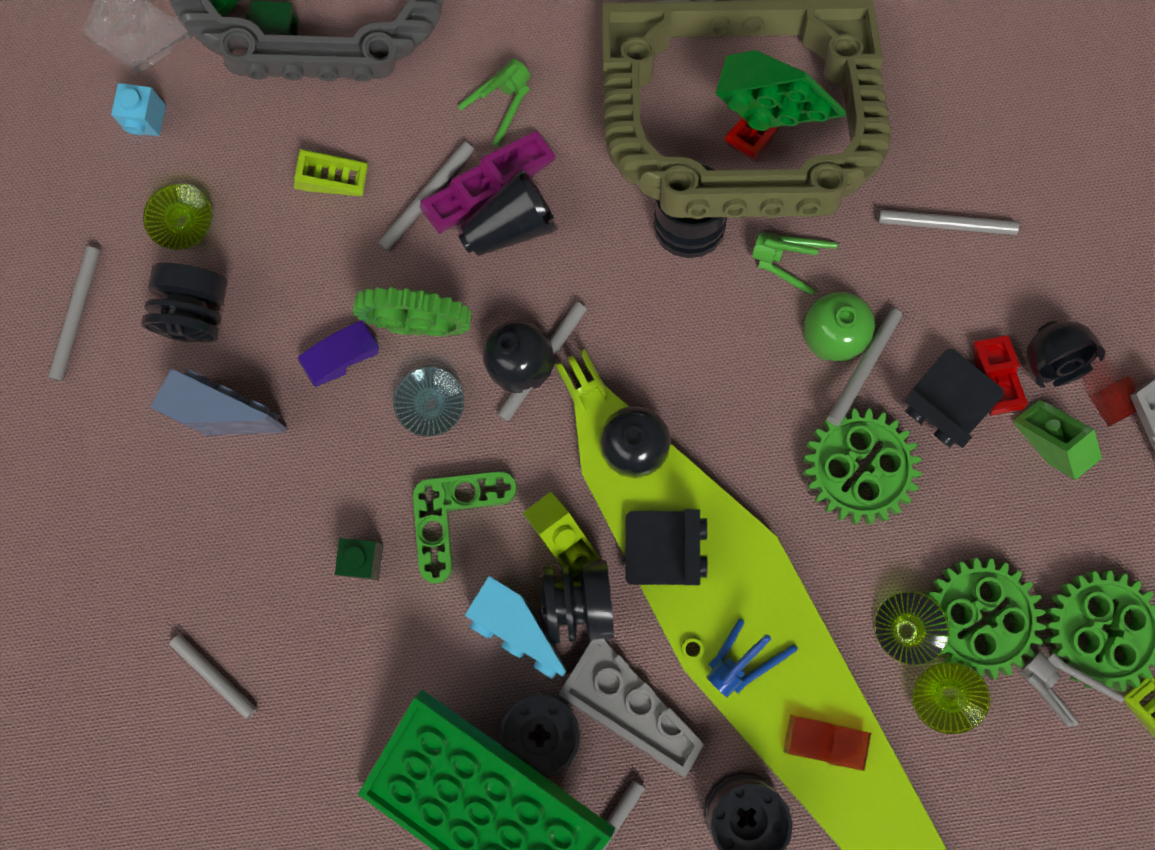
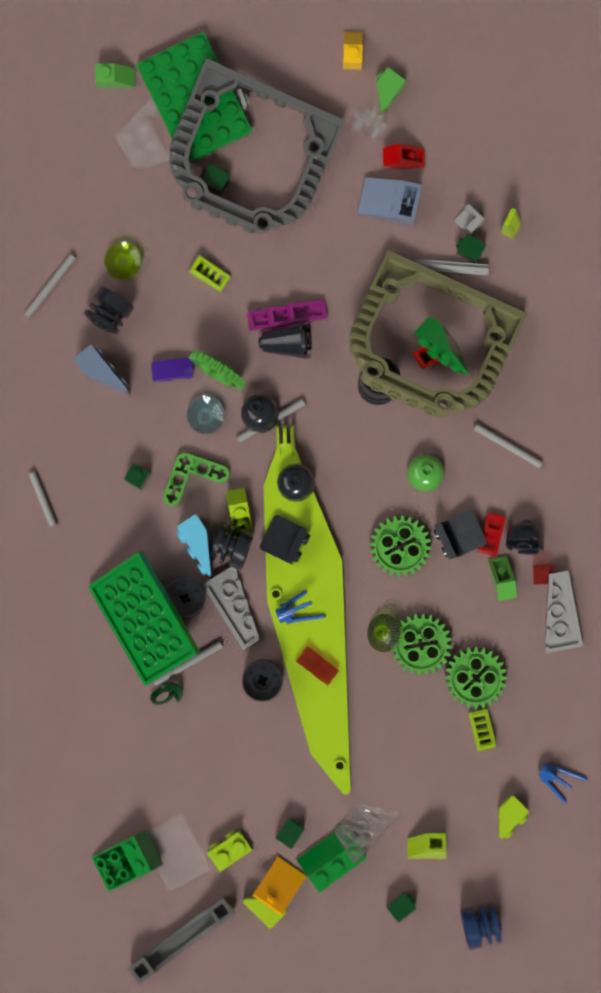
camera: 20 degrees right, 5 degrees up
medium azure brick [111,83,166,136] -> none
light grey bar [377,141,474,252] -> none
bright green plant [458,59,531,146] -> none
bright green plant [752,231,838,295] -> none
light grey bar [827,308,903,426] -> none
clear neon green dish [912,662,990,734] -> none
light grey plant [1019,652,1124,727] -> none

